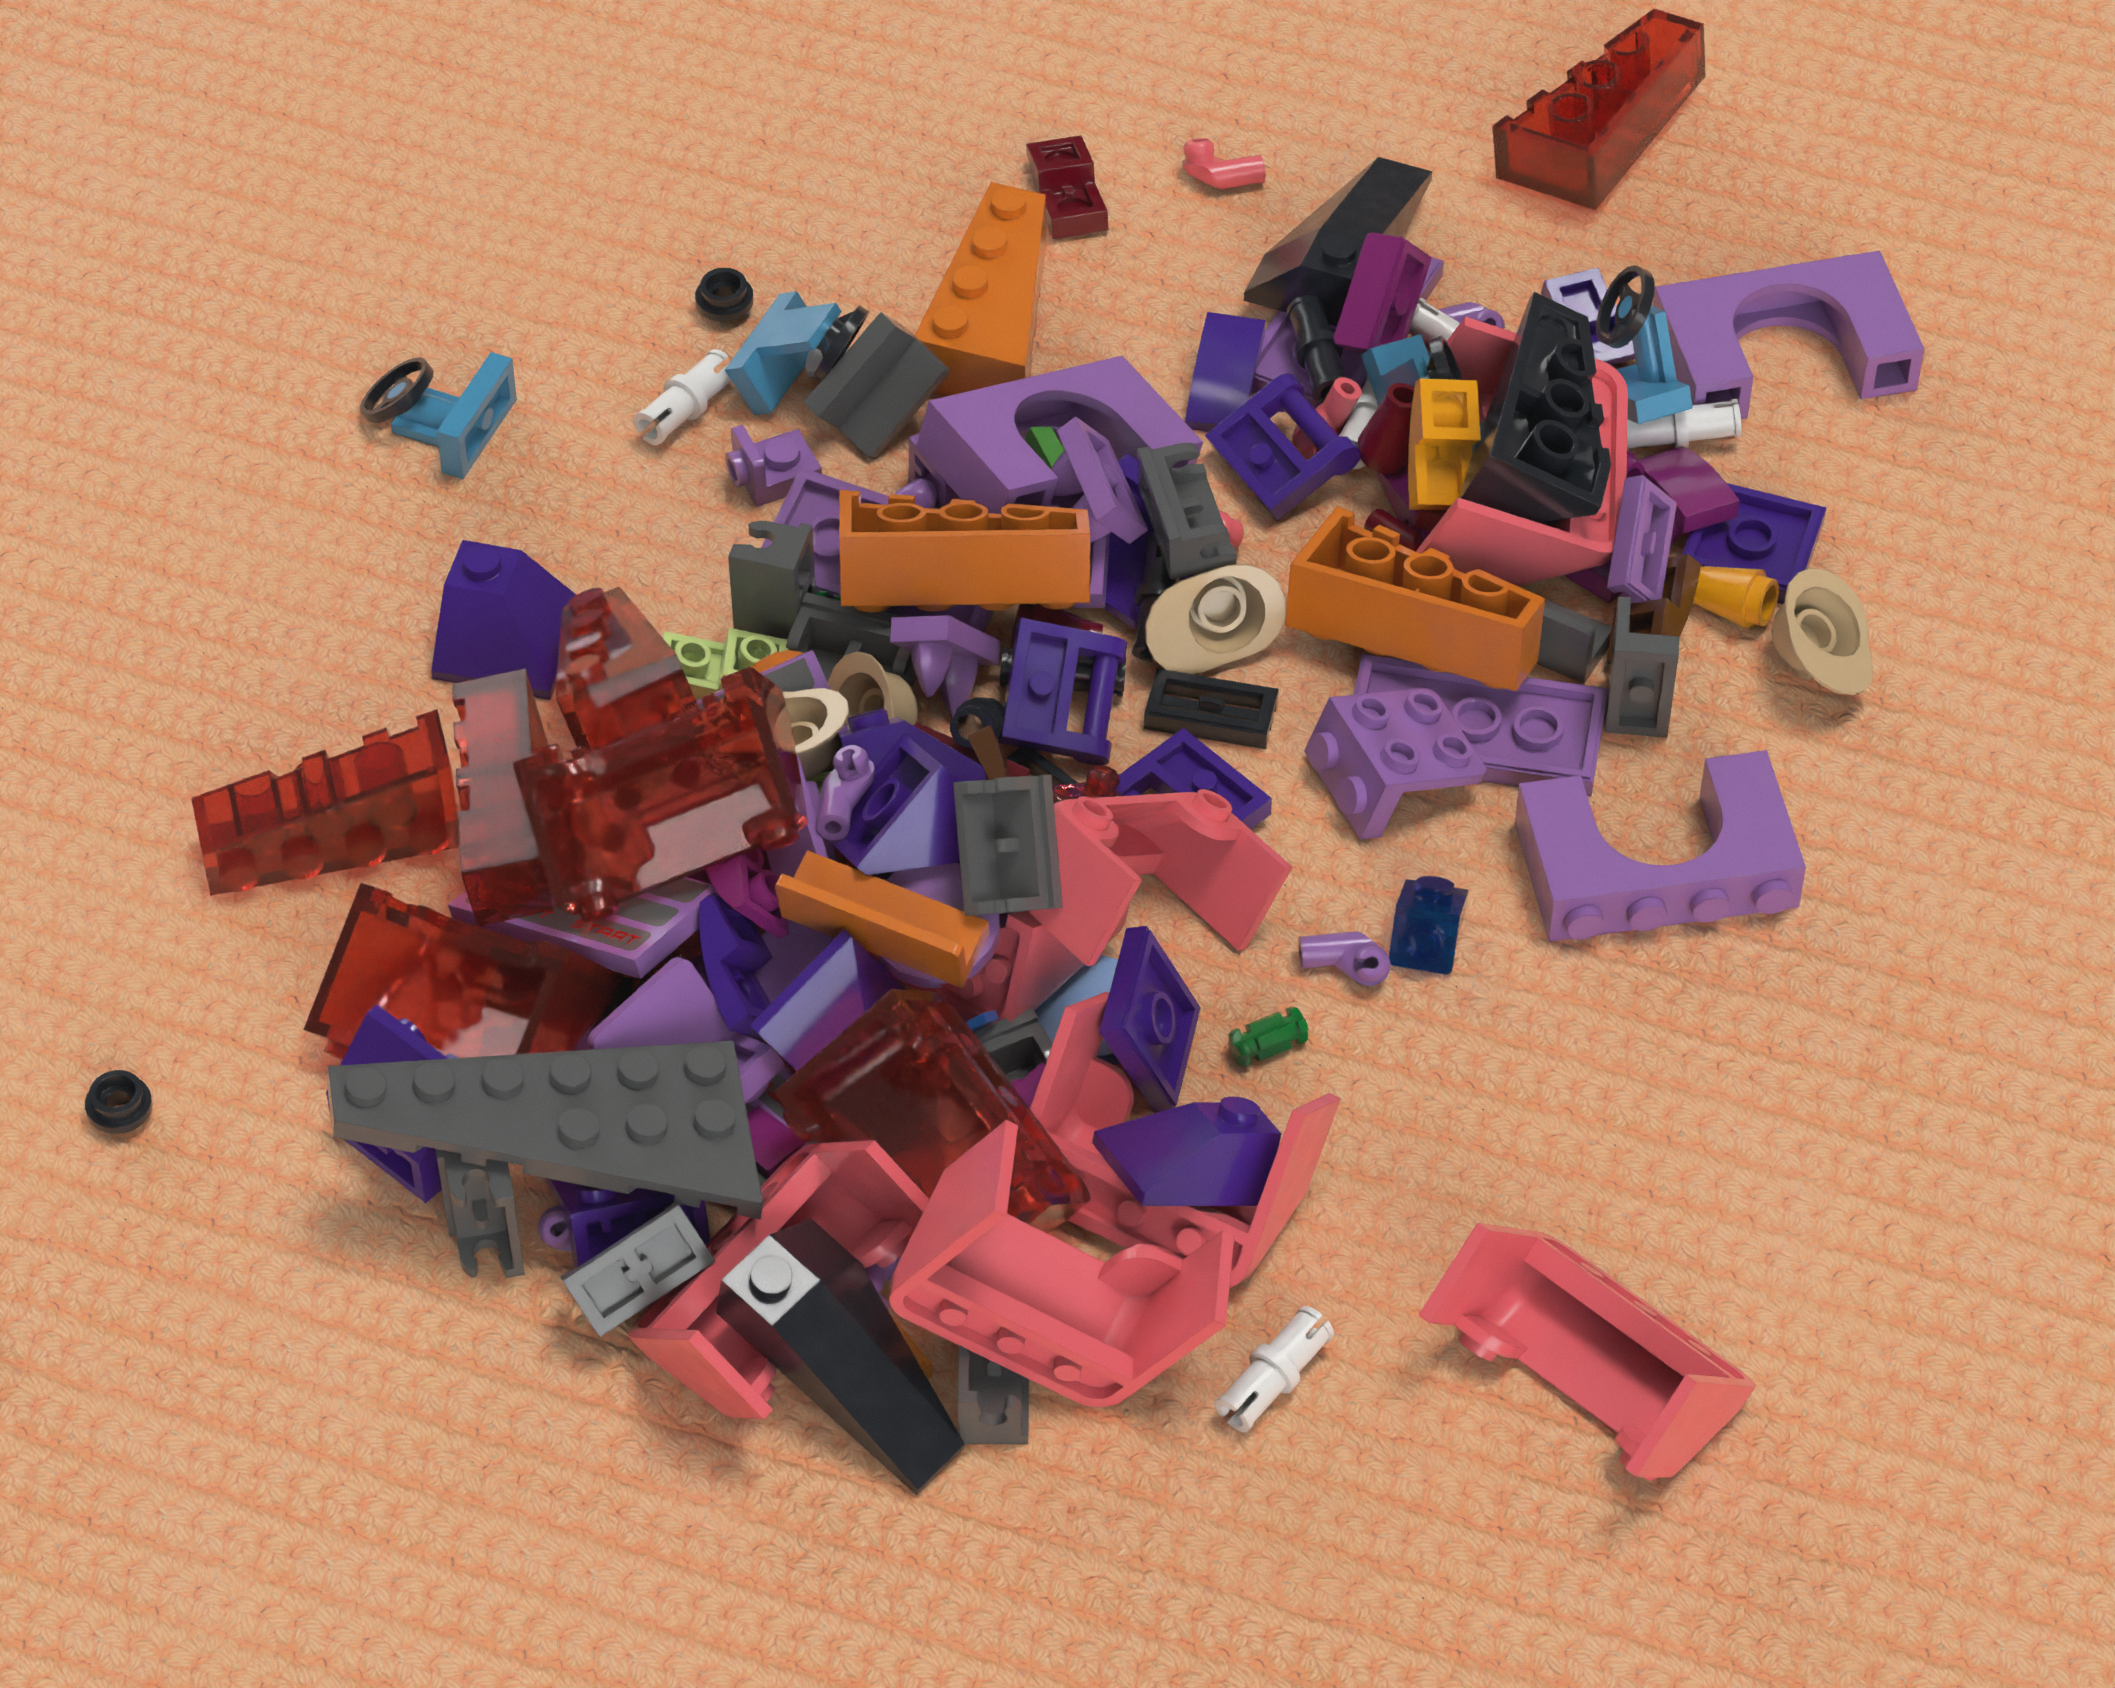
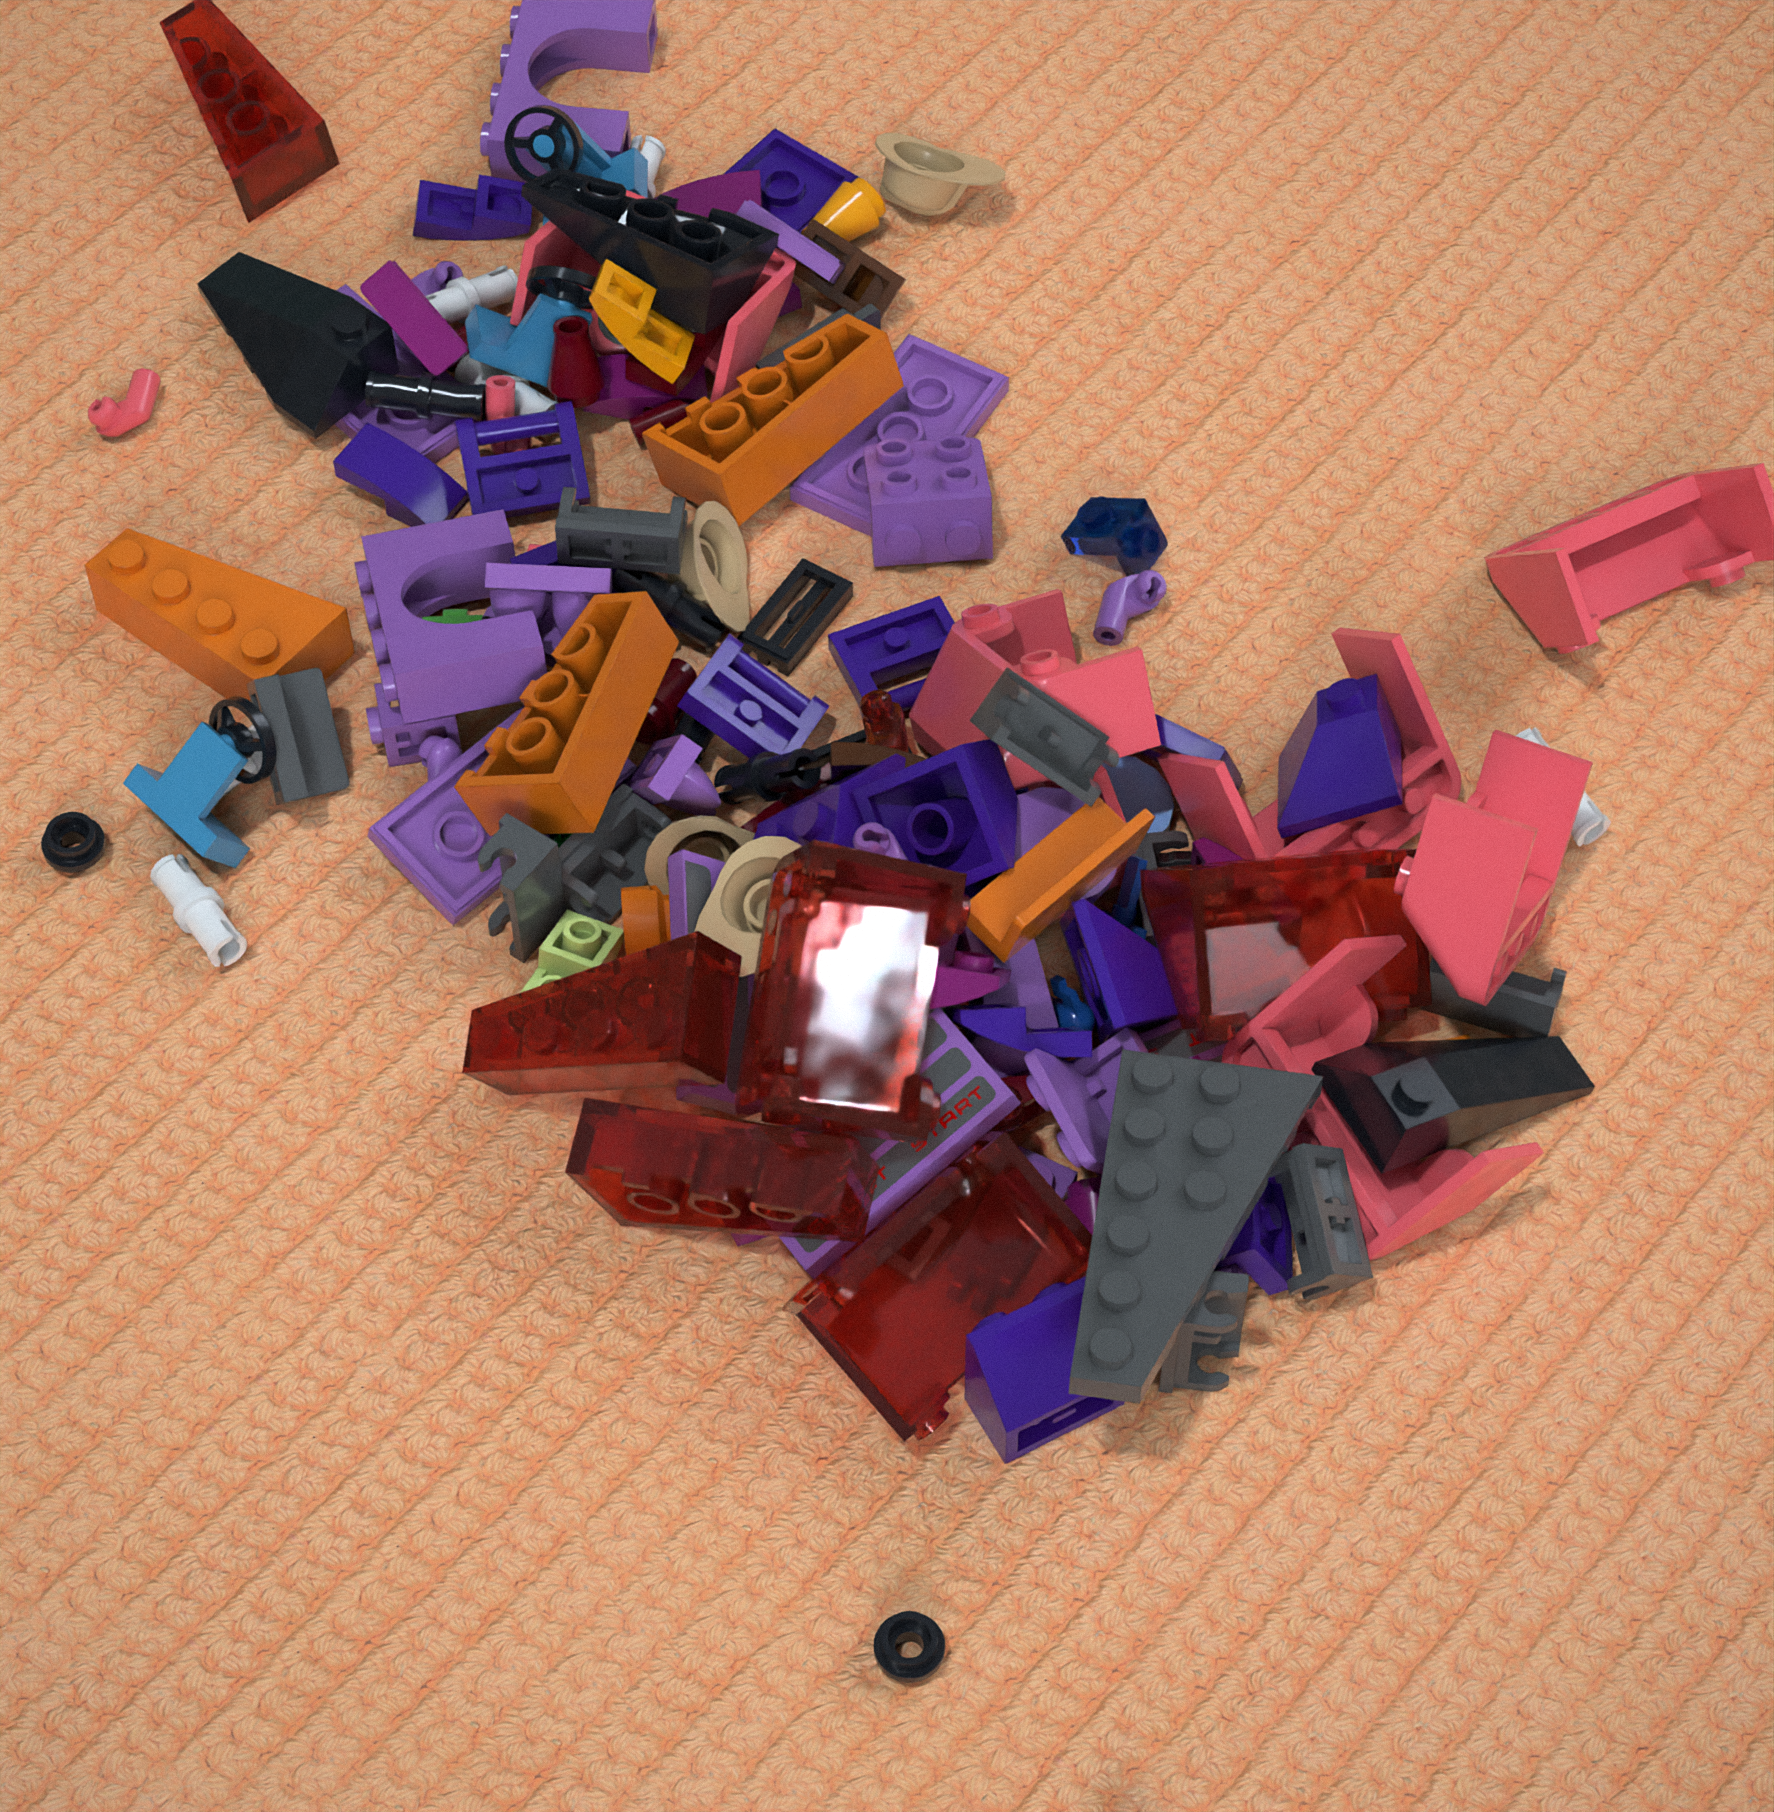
camera: 70 degrees left, 5 degrees up
clear red wedge [191,709,462,896] -> none
dark azure piece [360,352,517,479] -> none
dark purple slope [431,540,586,700] -> none
medium lavender bracket [725,425,822,507] -> none
dark red slope [1026,135,1109,239] -> none
green piece [1228,1007,1309,1067] -> none
medium lavender arch [1515,750,1806,942] -> none
dark grey panel [1605,597,1680,738] -> none

